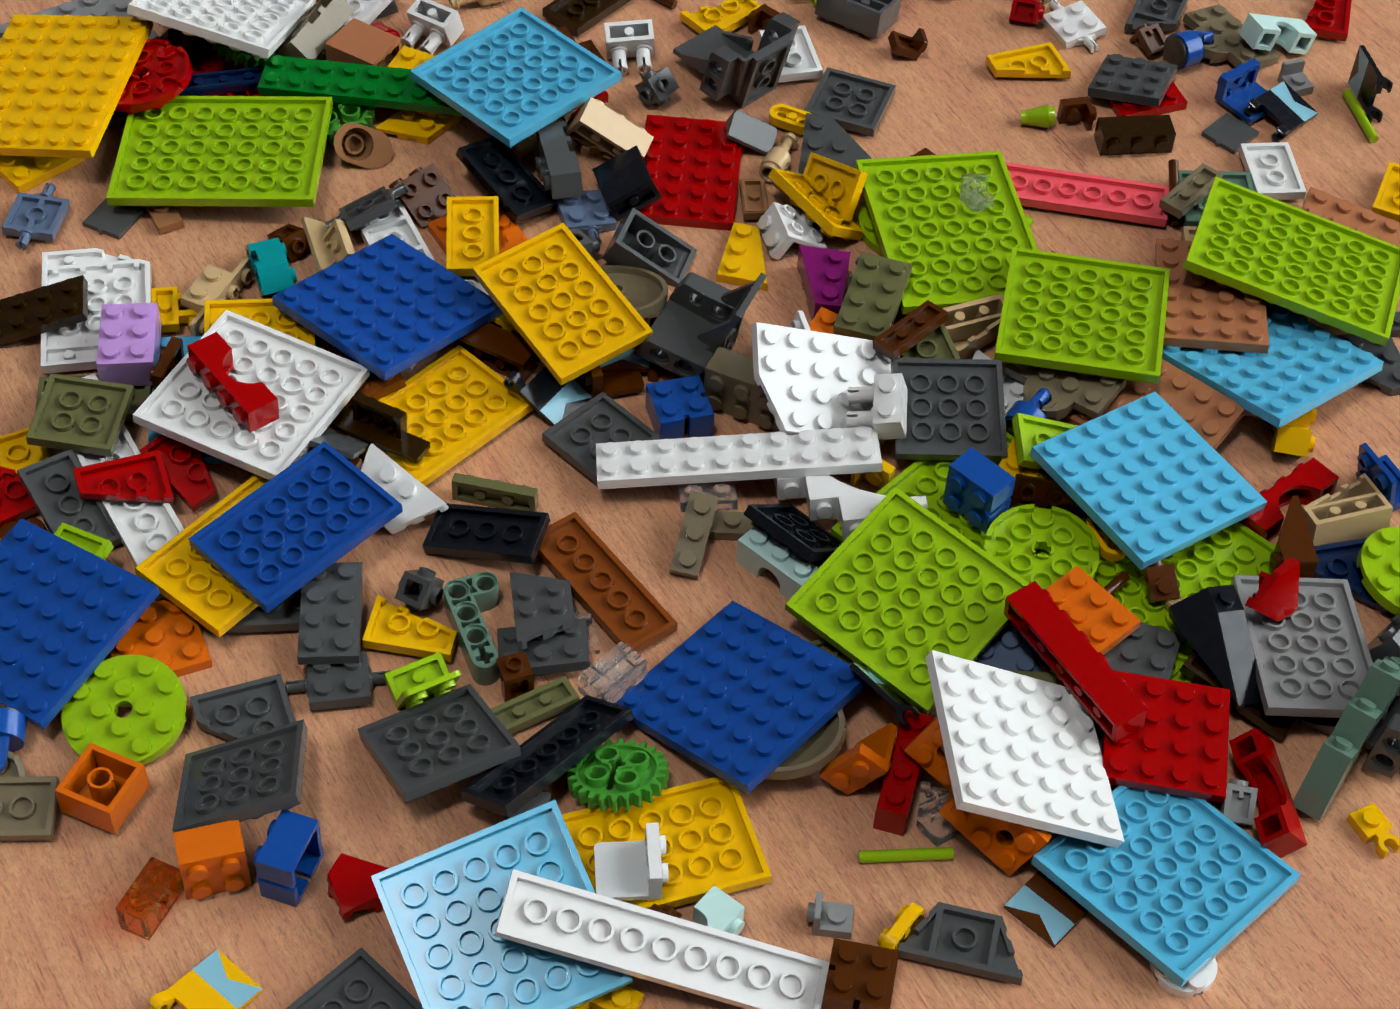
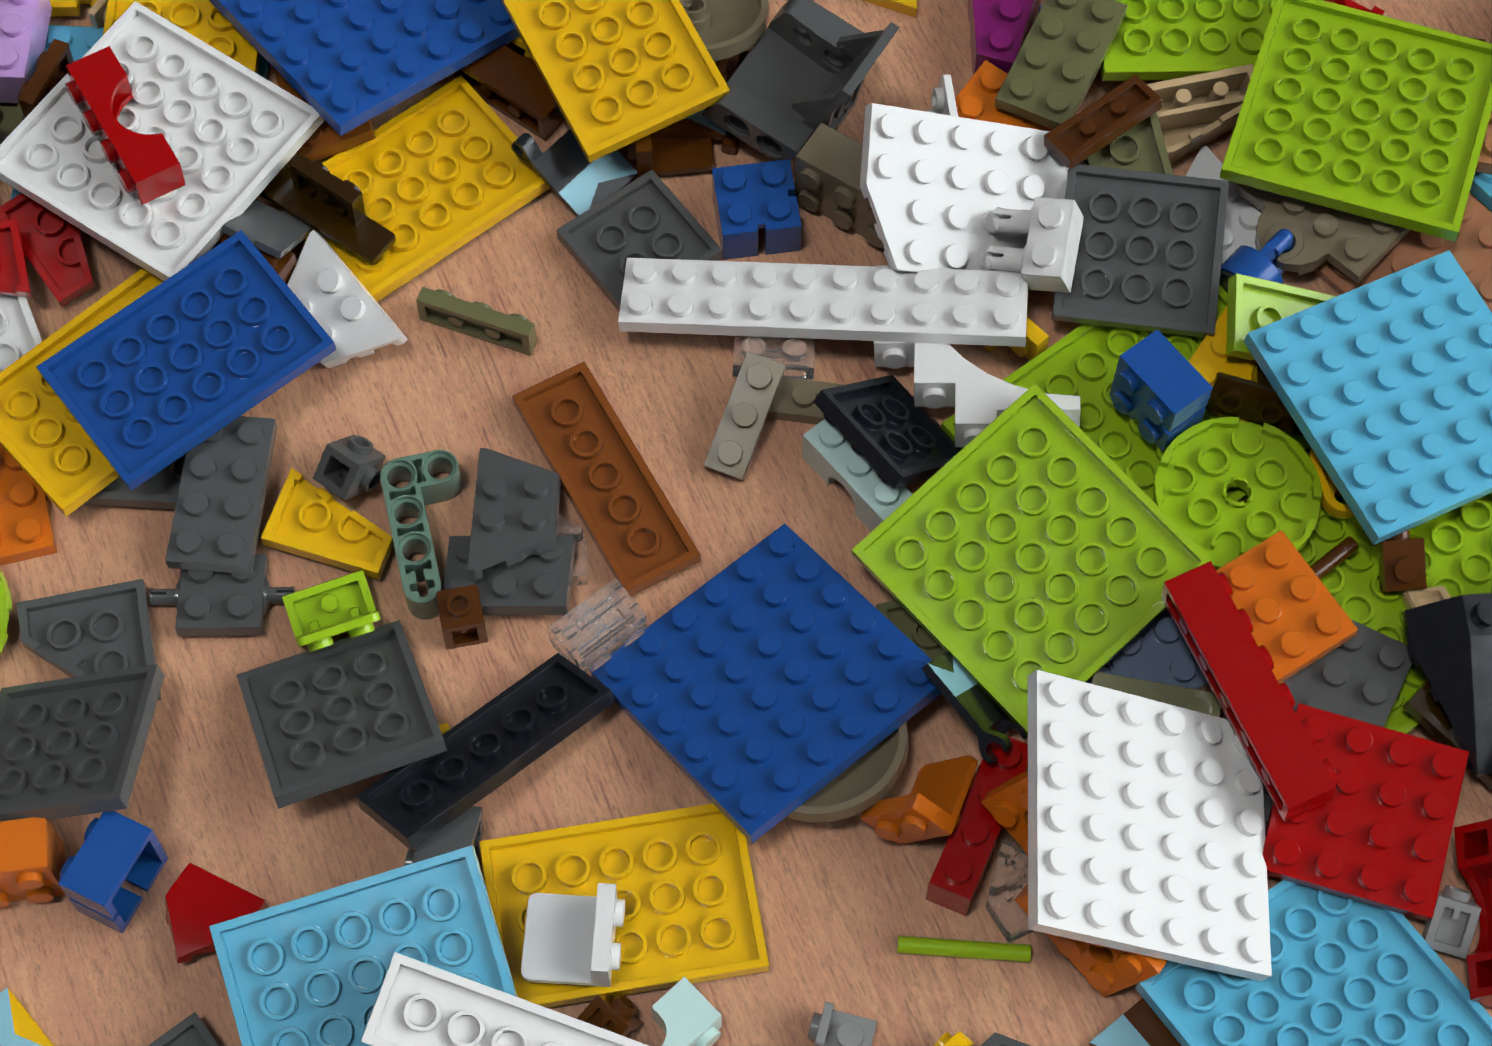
camera: 10 degrees right, 15 degrees up
black plate [422,503,550,564] -> none
olive plate [491,676,580,735] -> none
bright green gear [567,738,669,813] -> none

